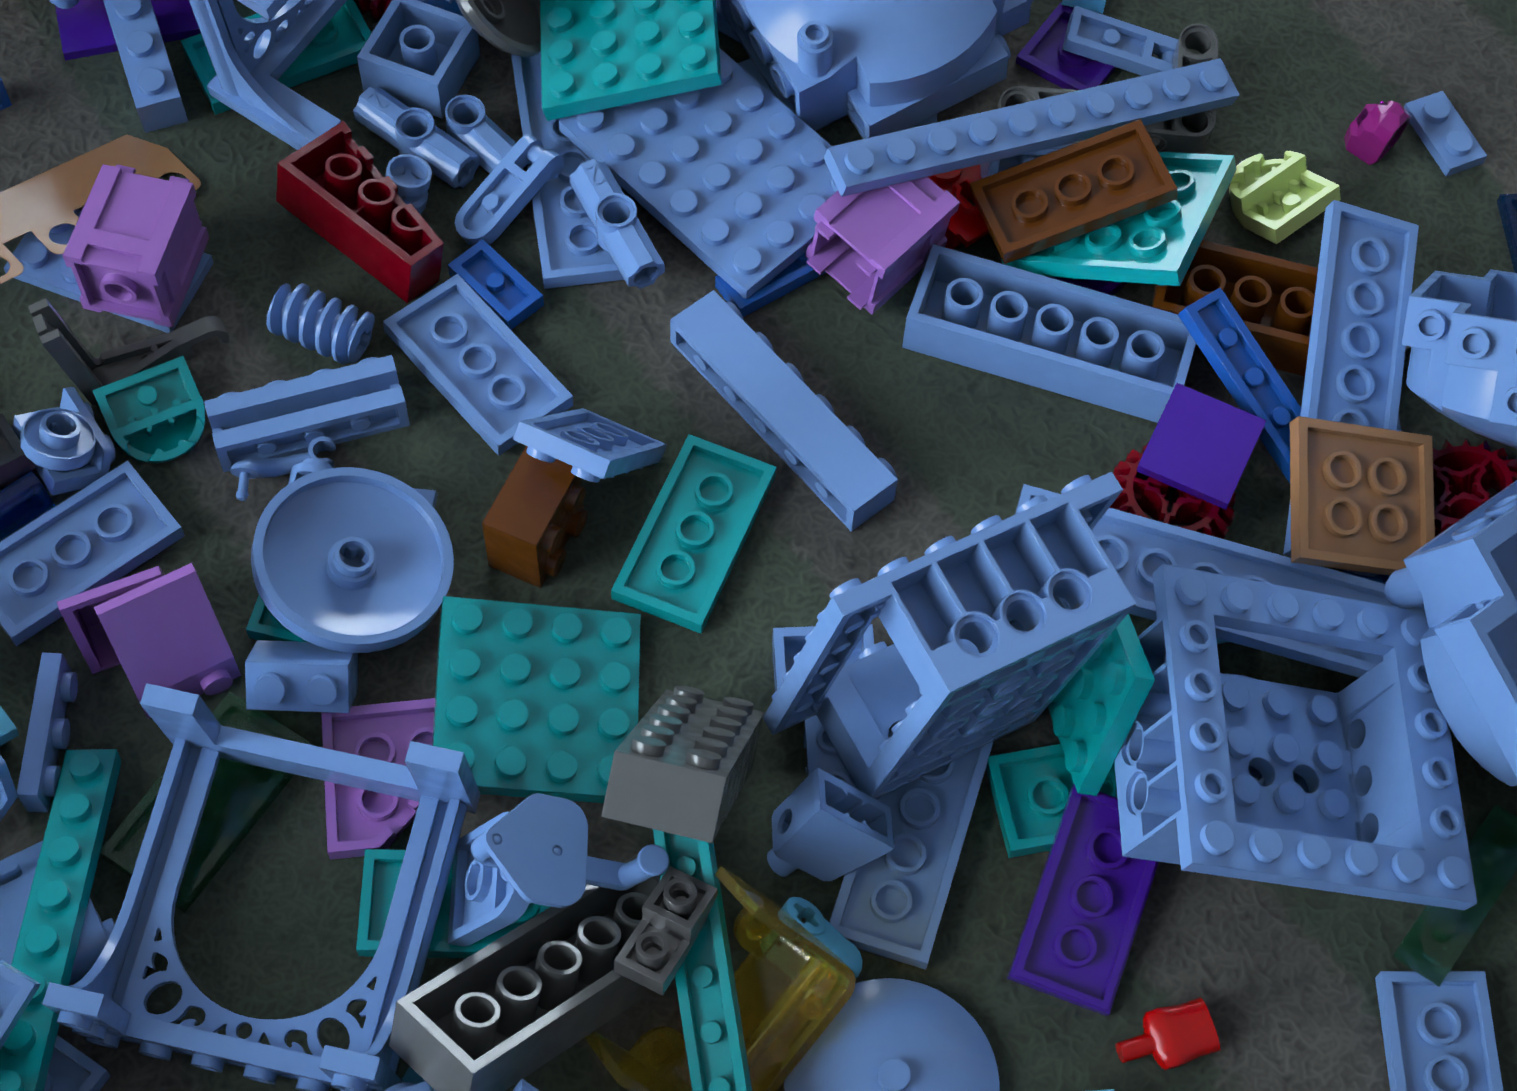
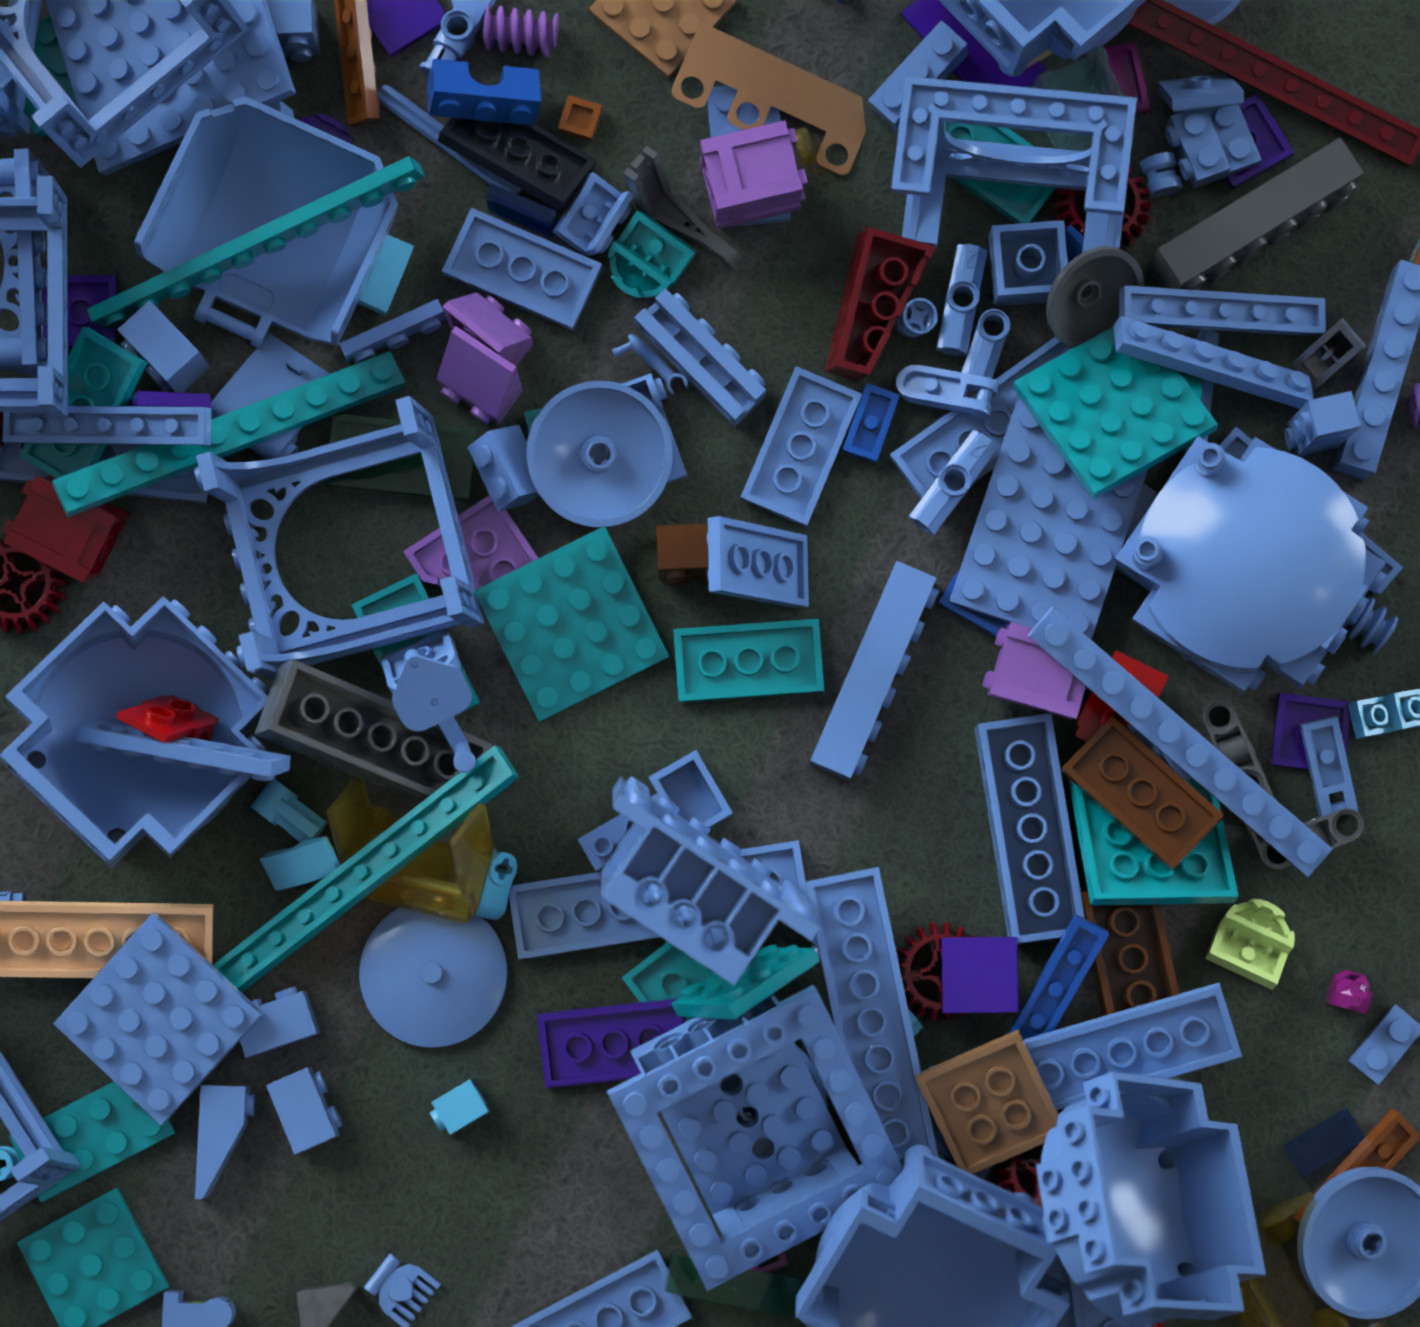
camera: 65 degrees right, 20 degrees up
medium blue plate [21,408,96,471] -> none
medium blue piece [266,283,375,365] -> none
dark grey brick [601,685,765,843] -> none
flat silver slope [614,866,718,996] -> none
medium blue torso [767,768,894,881] -> none
red piece [1115,997,1220,1070] -> none

